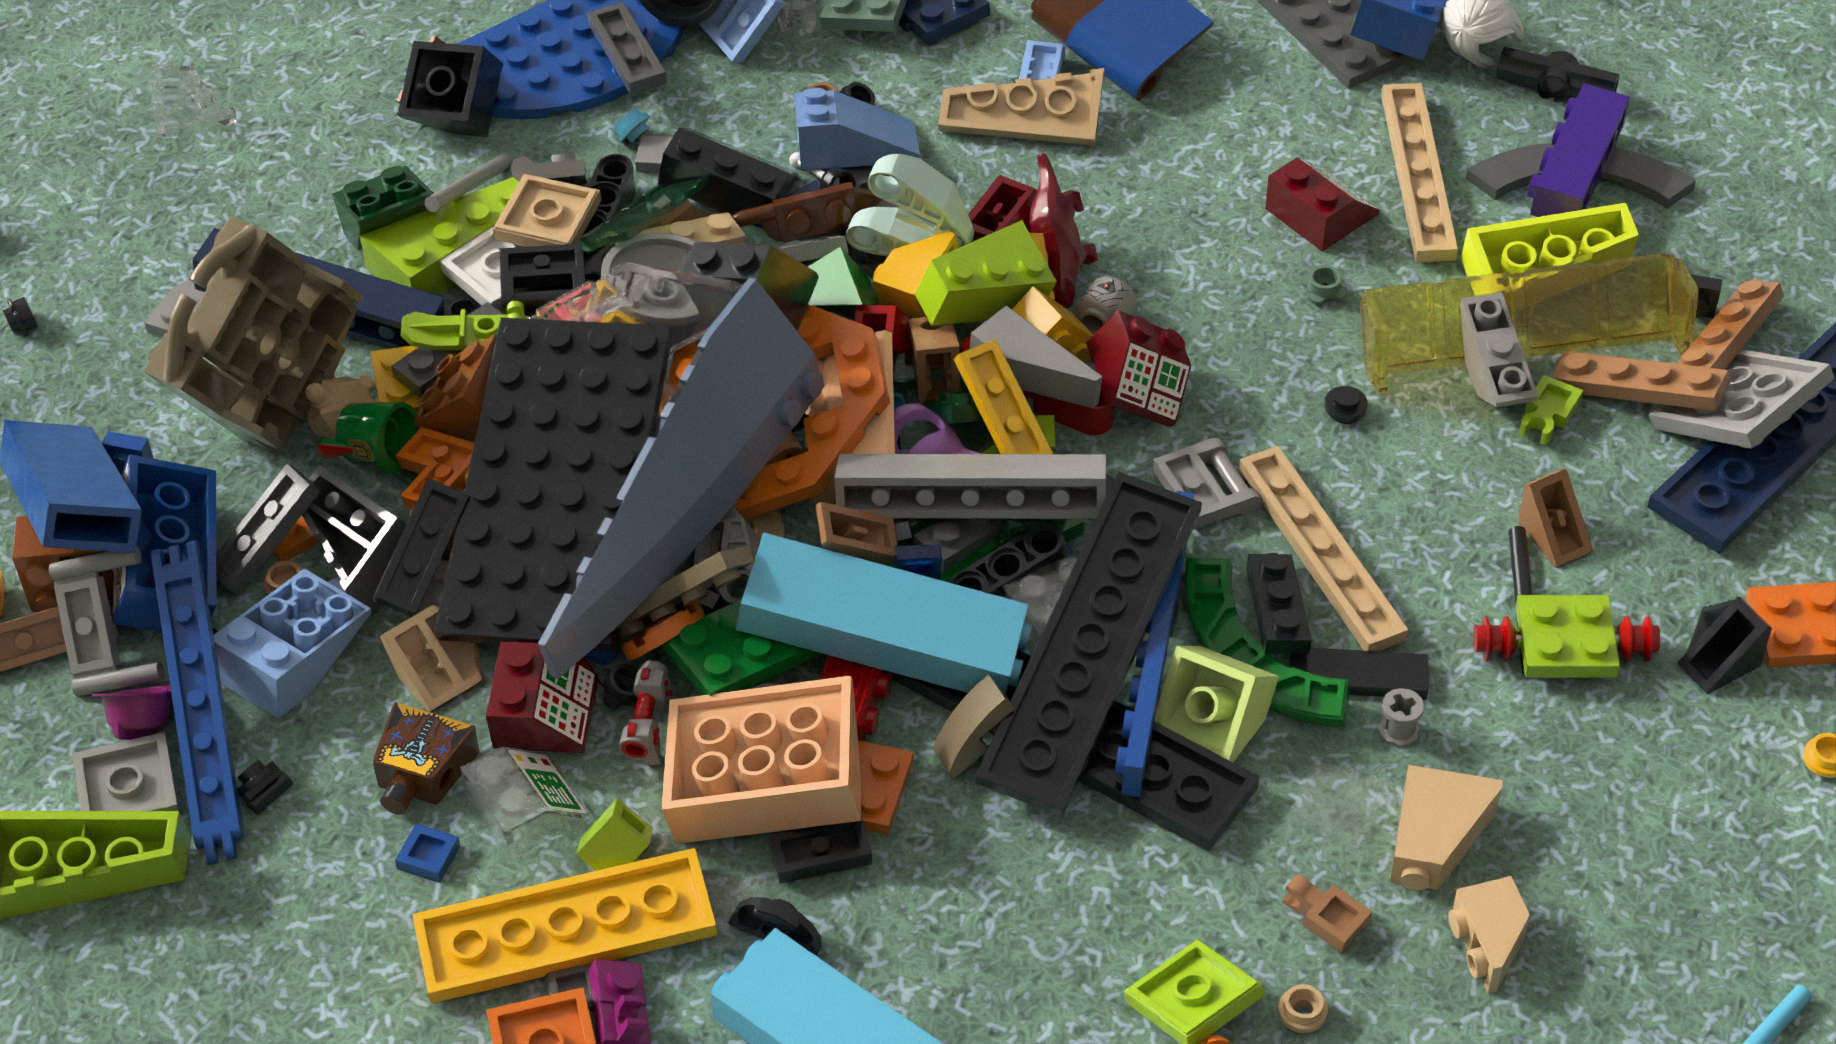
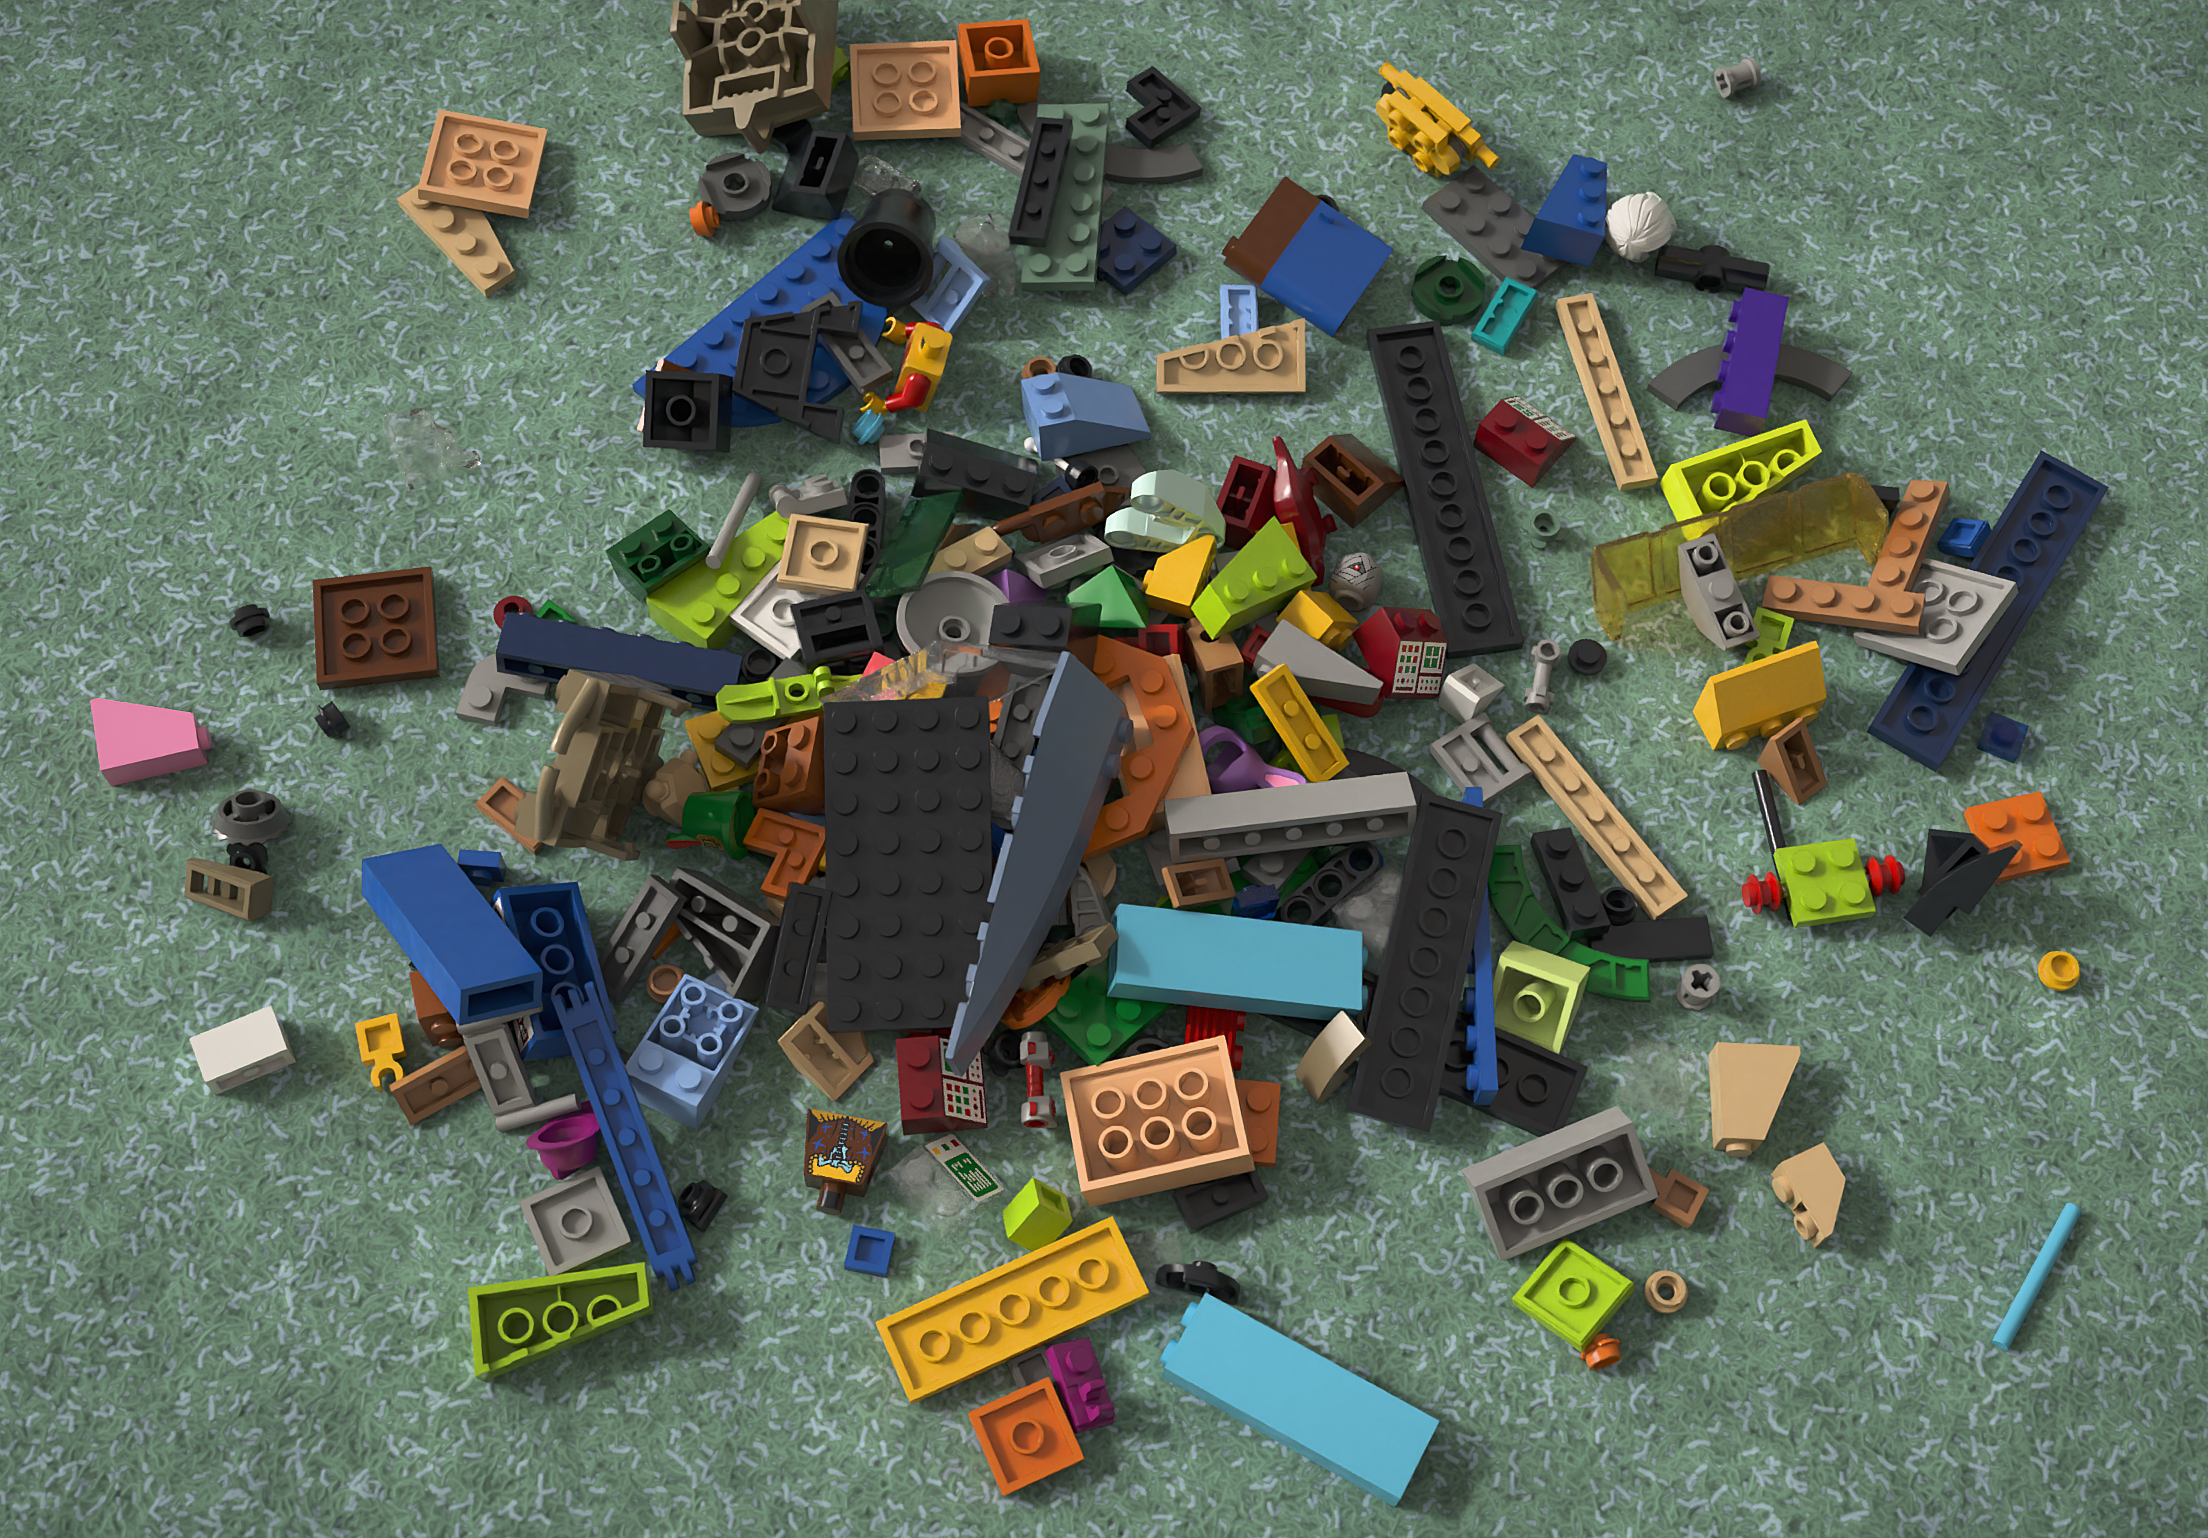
camera: 15 degrees left, 15 degrees up
none -> reddish brown plate [312,566,440,691]
none -> medium nougat tile [474,776,546,856]
none -> black wing [732,301,863,444]
none -> torso [860,317,953,416]
none -> reddish brown slope [1301,434,1404,529]
none -> black plate [1366,320,1524,660]
none -> dark green plate [1411,256,1485,326]
none -> white slope [1437,663,1505,724]
none -> light grey slope [1461,1106,1659,1262]
none -> teal plate [1471,276,1539,356]
none -> light grey bar [1523,639,1562,714]
none -> black plate [1600,887,1638,925]
none -> yellow slope [1693,641,1827,751]
none -> black slope [1903,840,2023,937]
none -> blue tile [1937,518,1992,557]
none -> clear blue plate [1976,711,2029,764]

